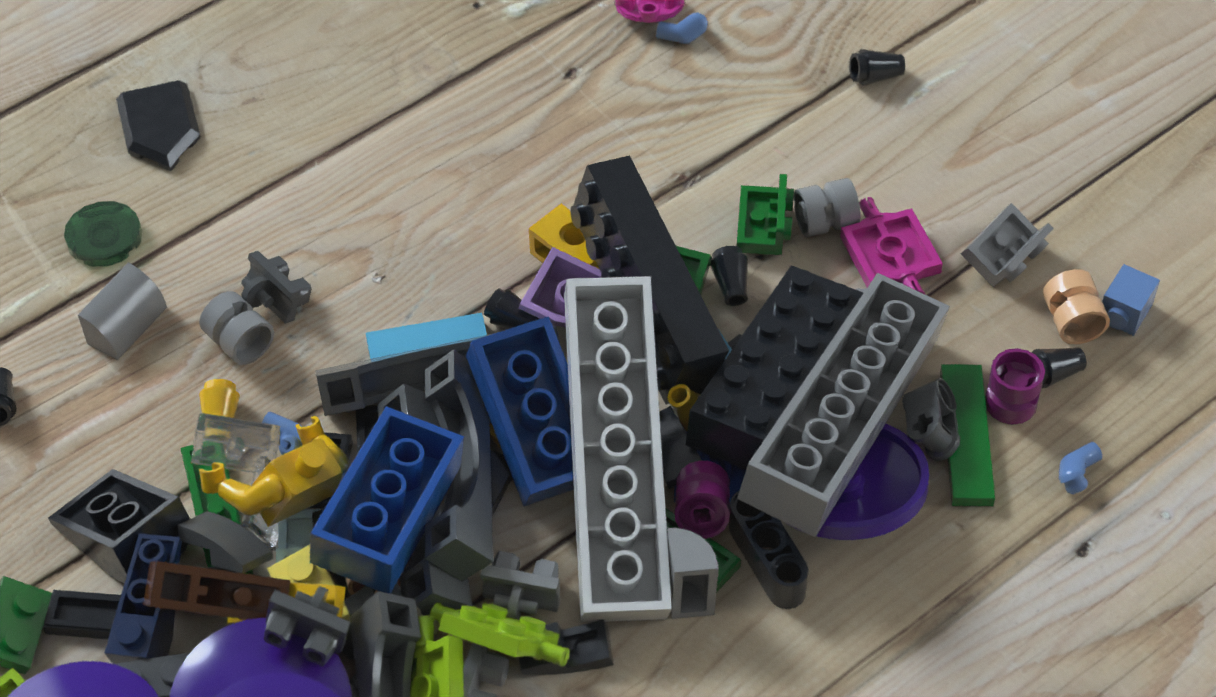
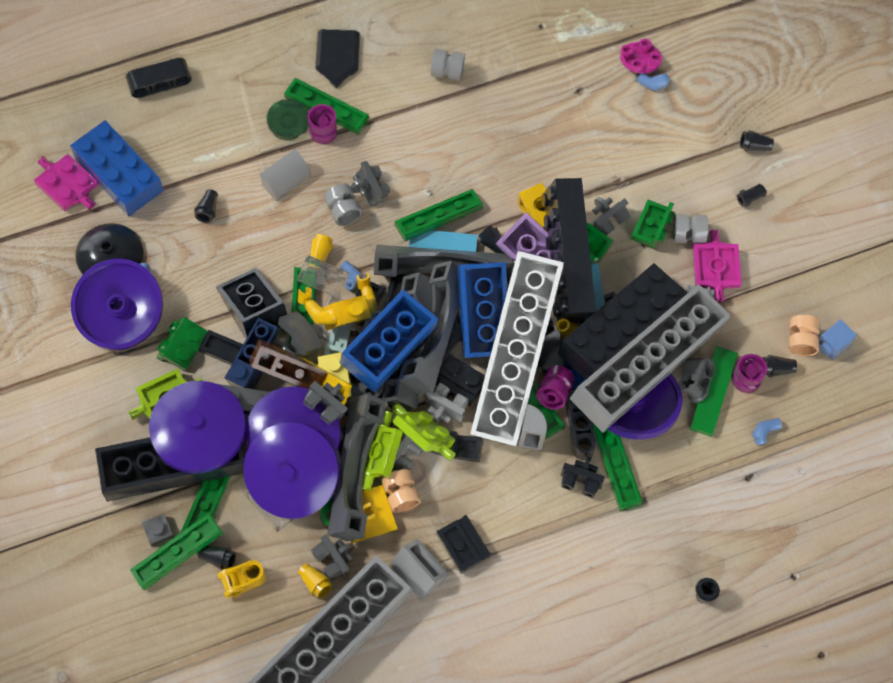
camera: 15 degrees right, 15 degrees up
black cone [710,246,748,306] -> none
light grey bracket [961,203,1054,287] -> none
none -> green tile [284,78,369,135]
none -> magenta wheel [308,104,337,144]
none -> green tile [394,189,483,241]
none -> light grey wheel [431,48,465,81]
none -> black plate [435,354,485,406]
none -> black hips [561,456,605,498]
none -> dark grey hips [590,197,631,235]
none -> green tile [593,423,643,511]
none -> black pin [737,183,767,206]

